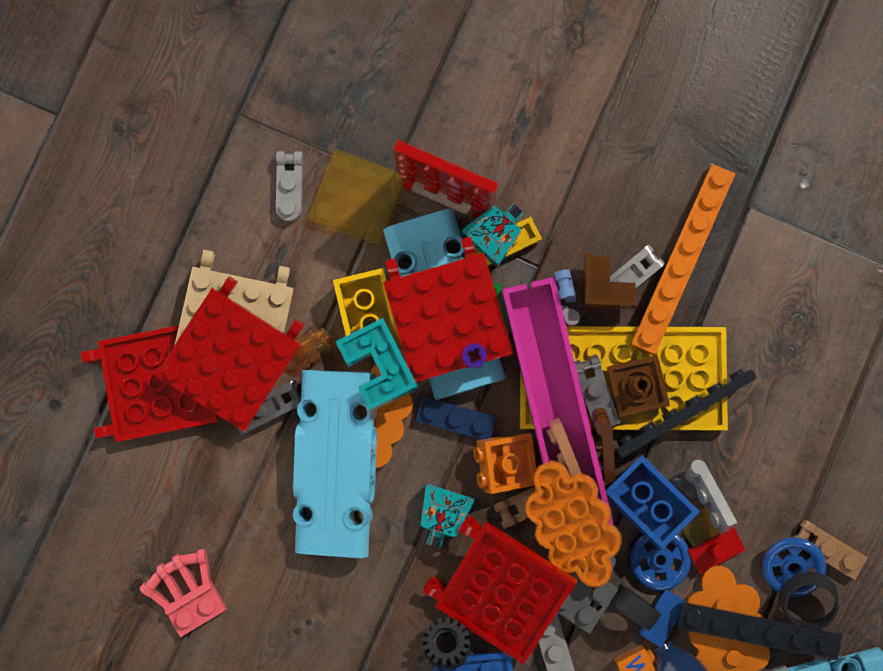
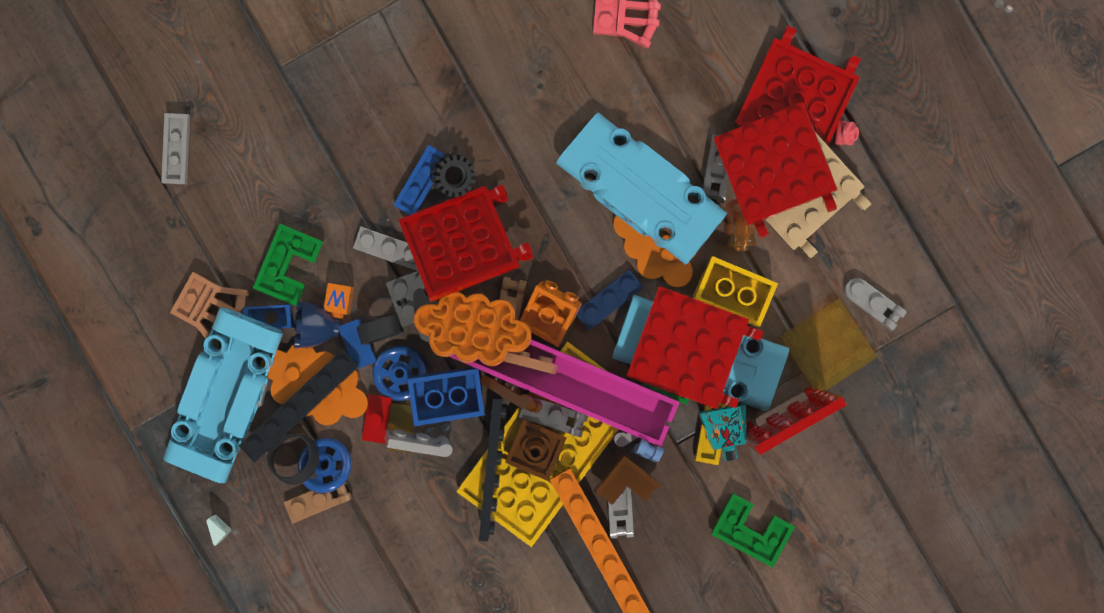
camera: 120 degrees right, 5 degrees up
teal plate [336,318,418,412] -> none
teal torso [421,483,474,549] -> none
dark purple bush [463,344,487,368] -> none
none -> green plate [710,492,795,568]
none -> coral plate [834,120,859,145]

